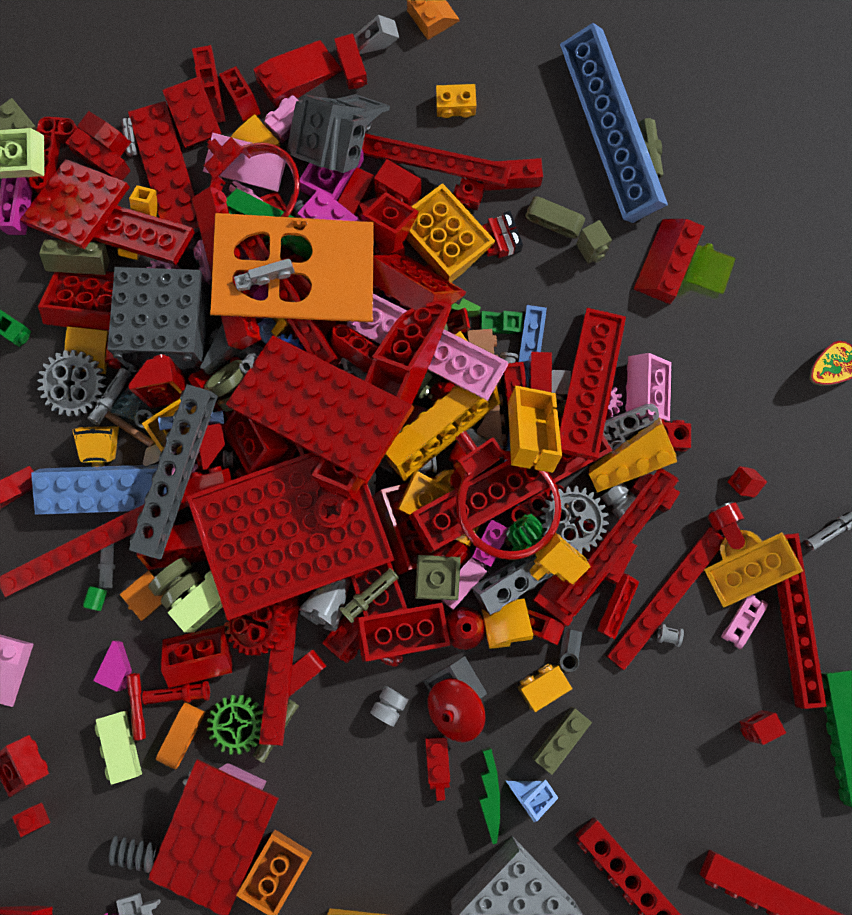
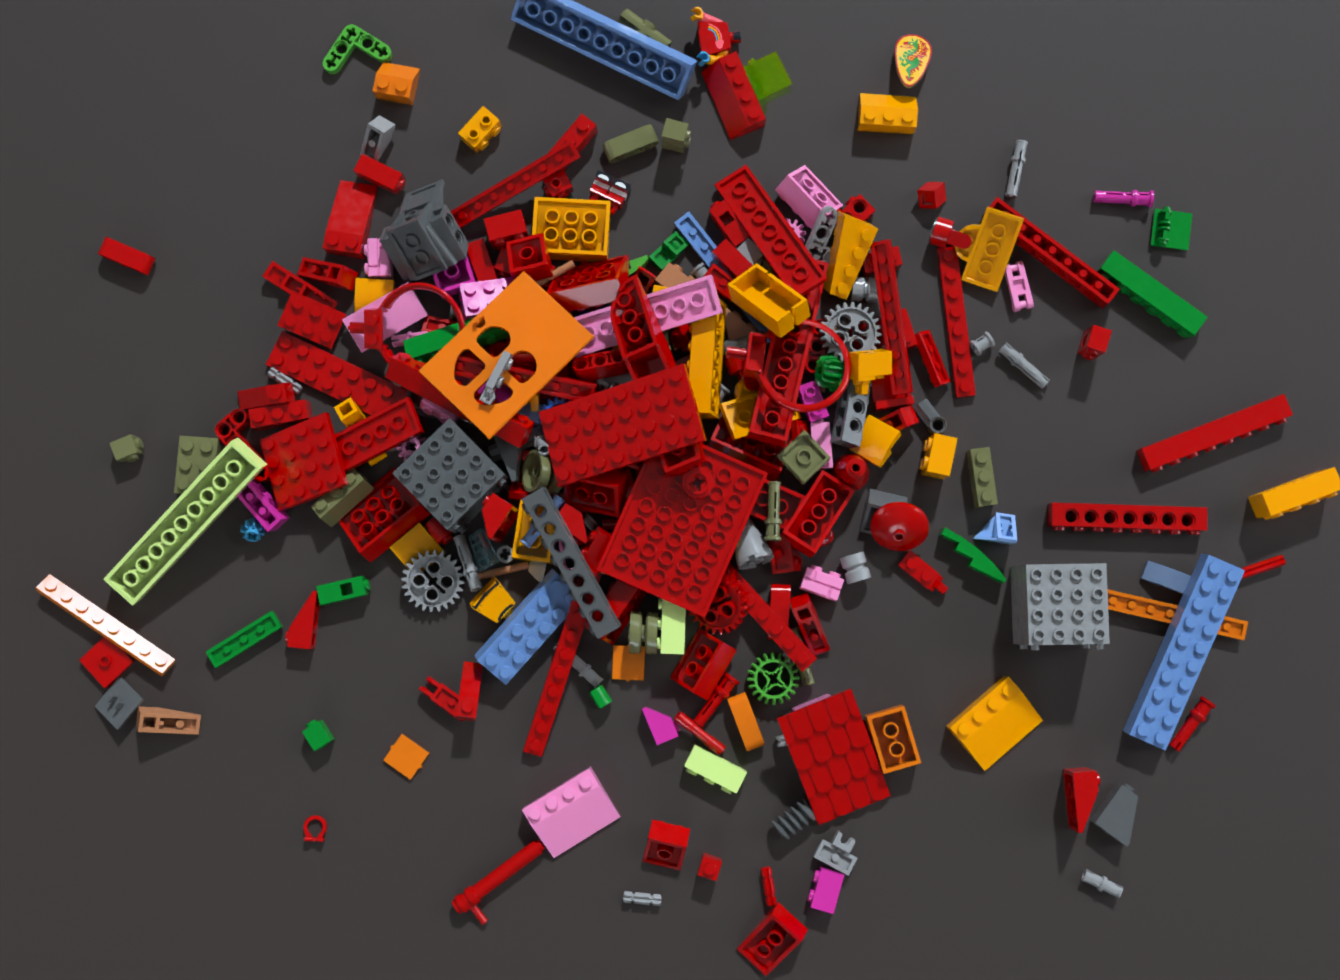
camera: 40 degrees left, 5 degrees up
none -> nougat bar [535,260,576,286]
none -> torso [691,7,741,66]
none -> red brick [709,199,750,249]
none -> red axle [761,866,777,906]
none -> red slope [790,592,830,656]
none -> bright pink brick [799,565,844,602]
none -> light orange slope [857,93,918,134]
none -> light grey pin [998,342,1050,389]

